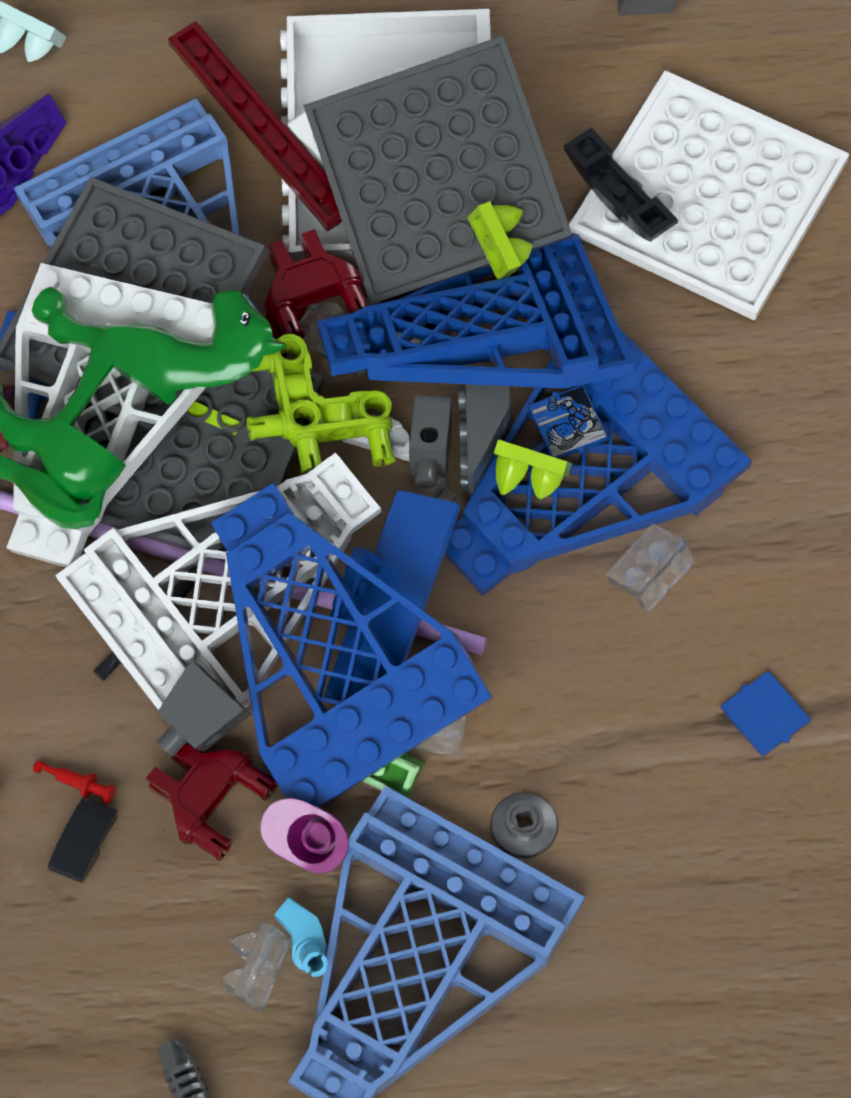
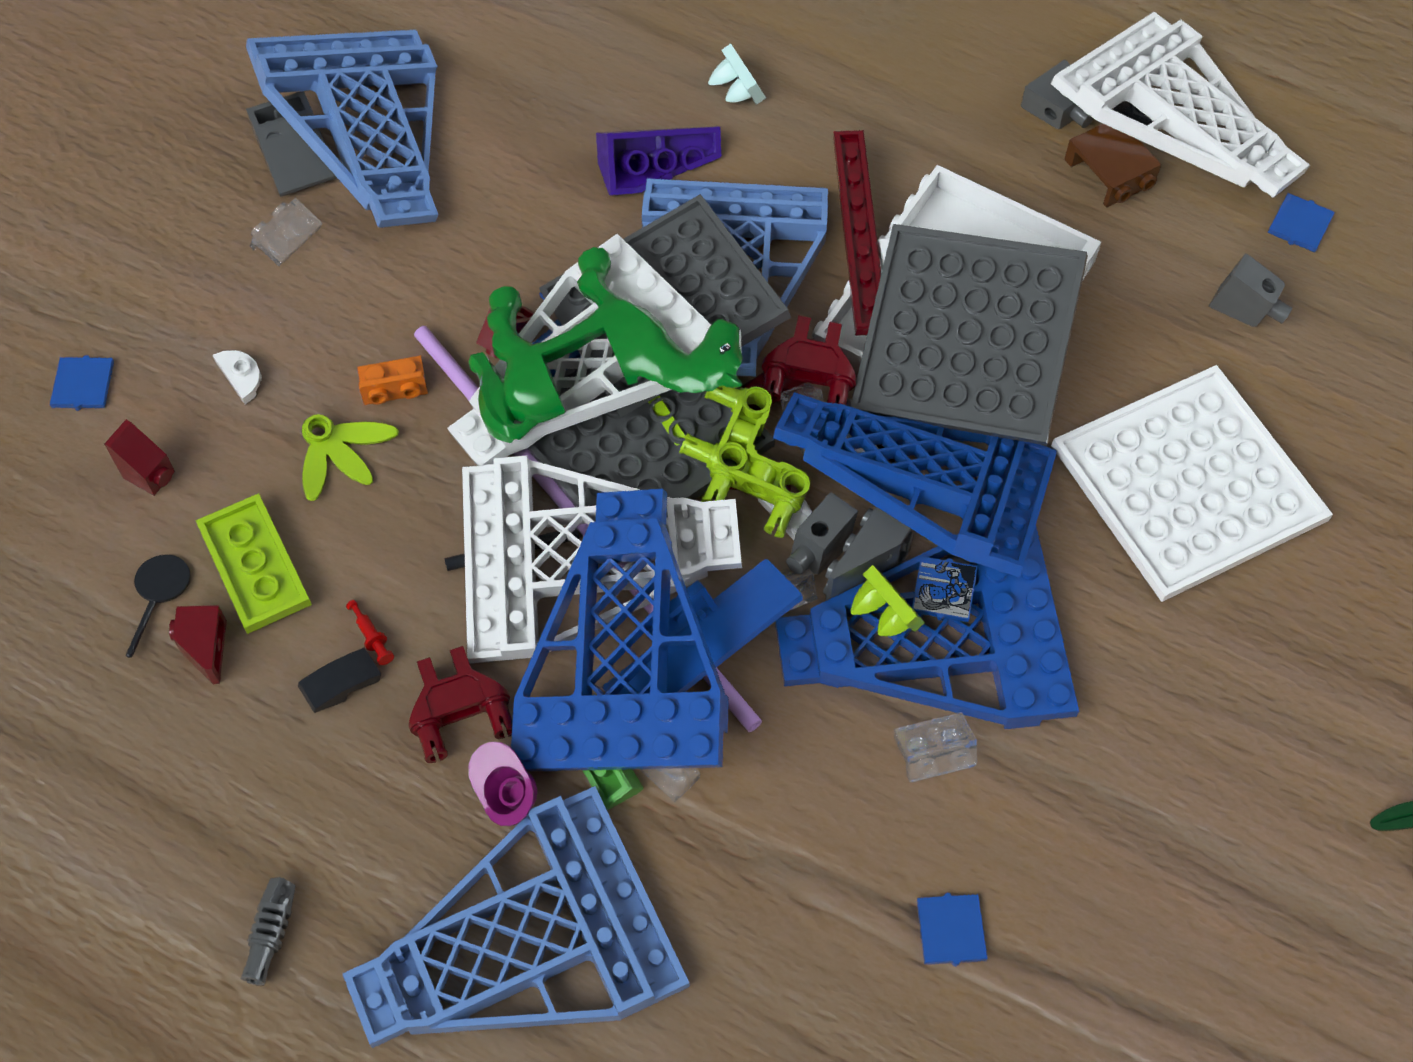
camera: 30 degrees right, 5 degrees down
dark grey torso [156,661,251,757] -> none
clear tile [222,923,291,1012] -> none
medium azure arm [274,897,328,977] -> none
lime tile [467,201,533,279] -> none
flat silver piece [490,793,559,858] -> none
black slope [564,128,678,242] -> none

